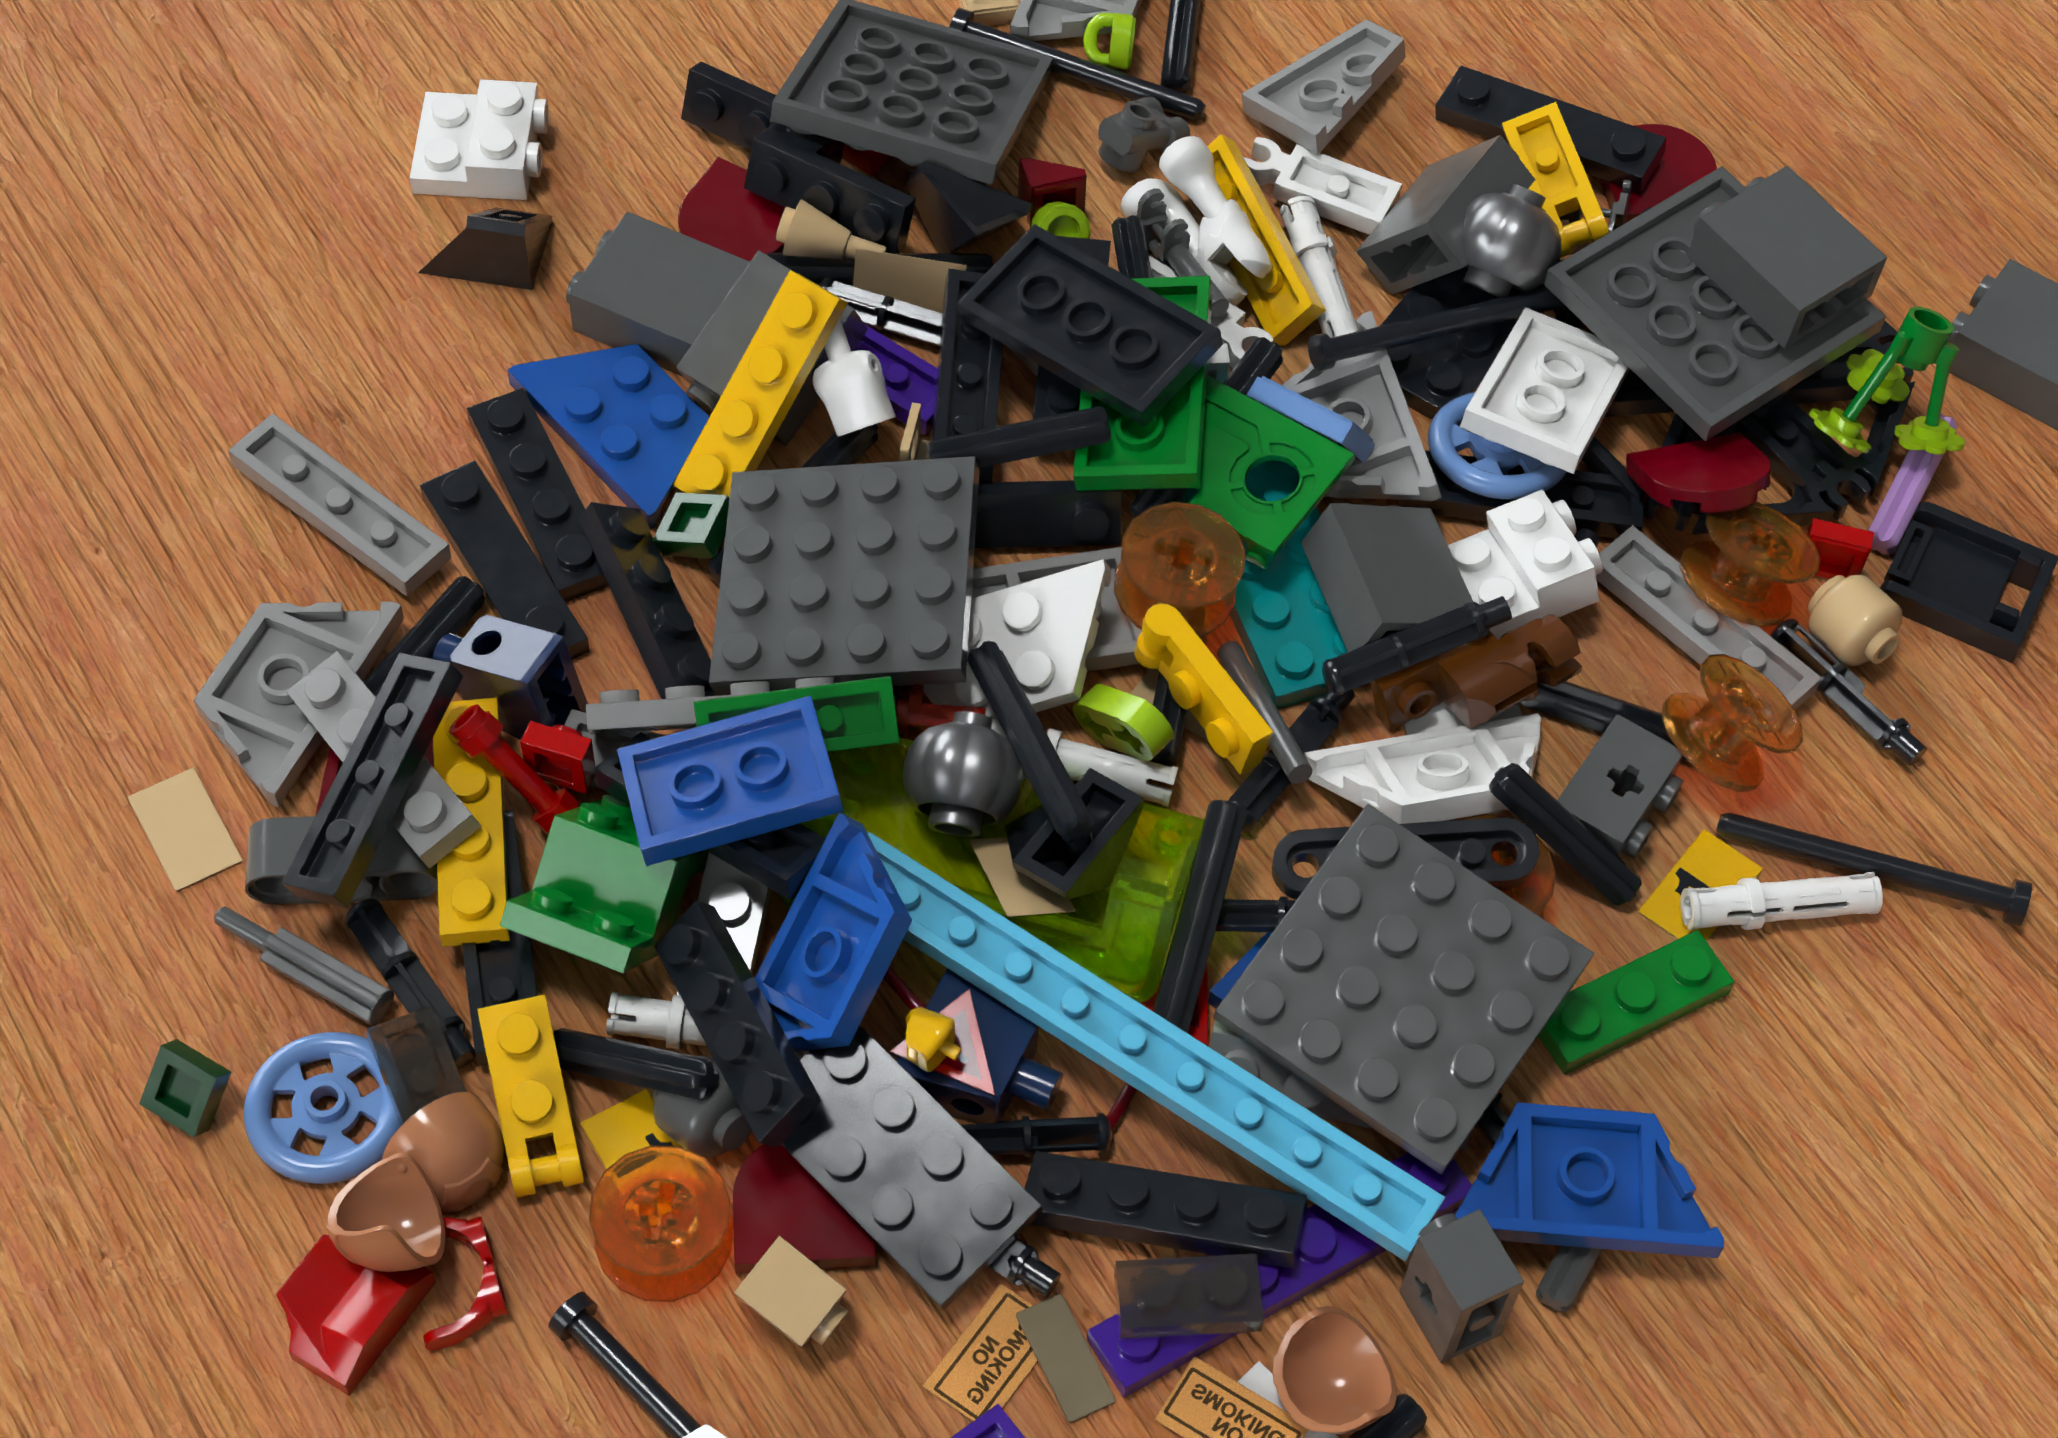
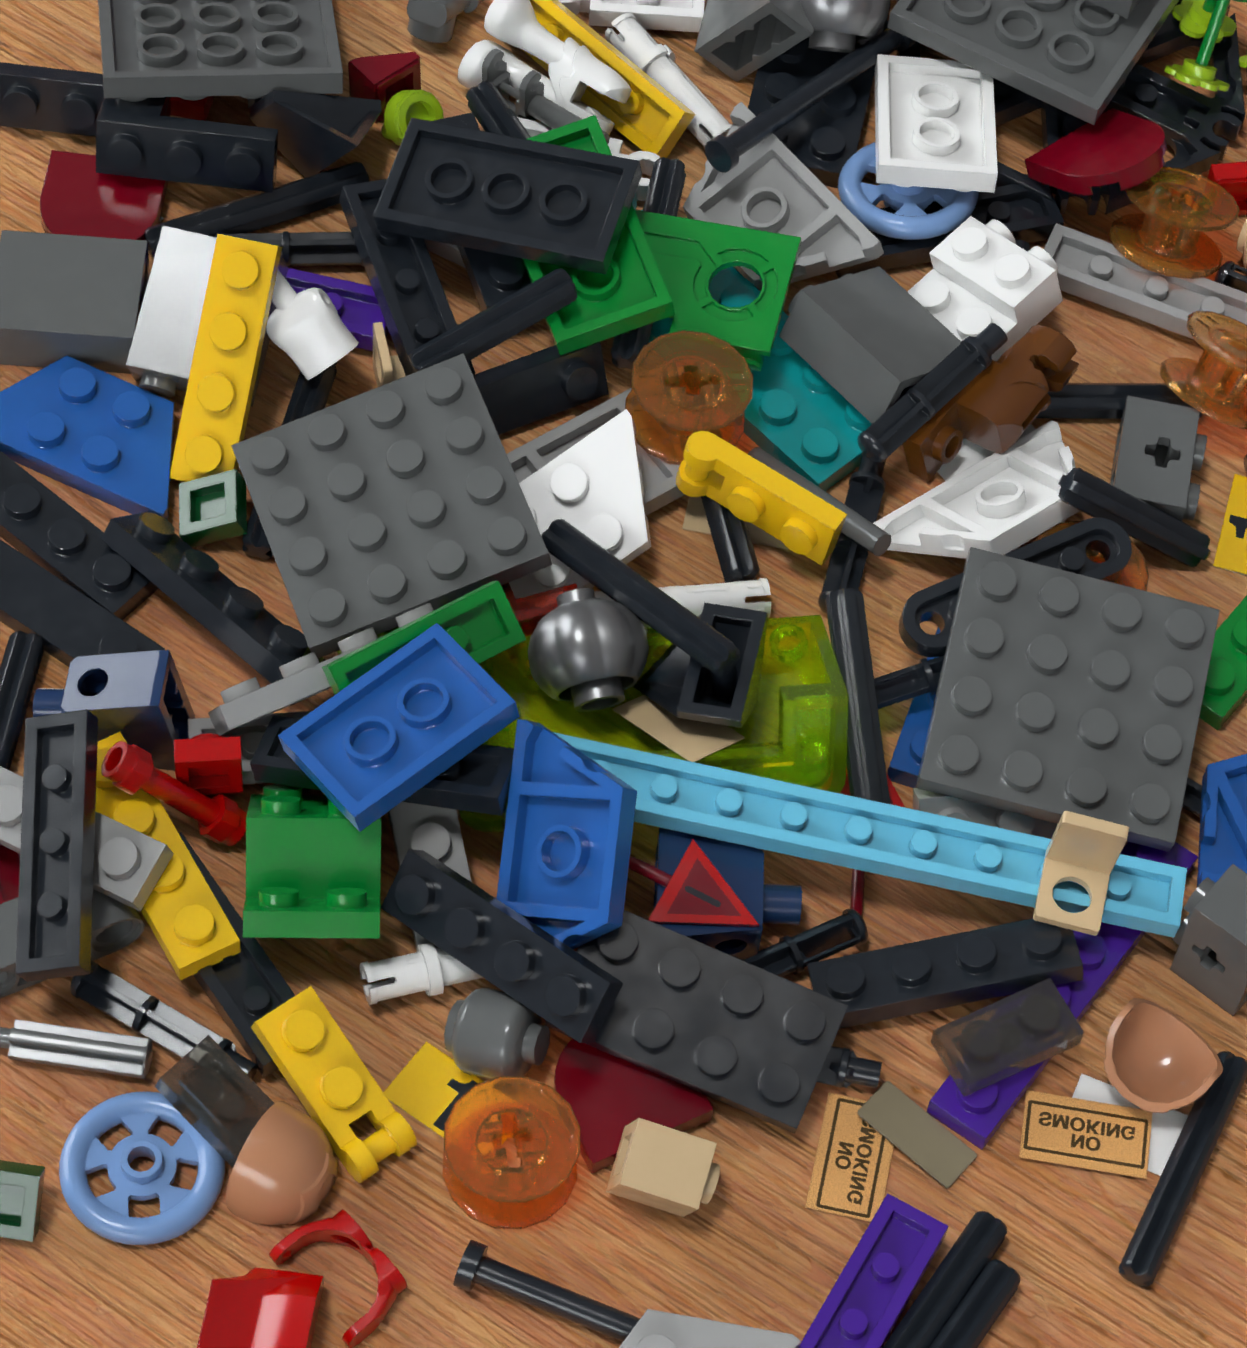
camera: 25 degrees left, 0 degrees up
nougat helmet [326,1153,445,1272] -> none
black axle [553,1028,720,1100] -> none
tan cone [776,199,887,261] -> none
tan sticker [853,248,966,313] -> none
yellow piece [906,1007,962,1072] -> none
lime beam [1072,684,1174,761] -> none
medium blue tile [1247,376,1376,463] -> none
none -> tan bracket [1033,811,1129,936]

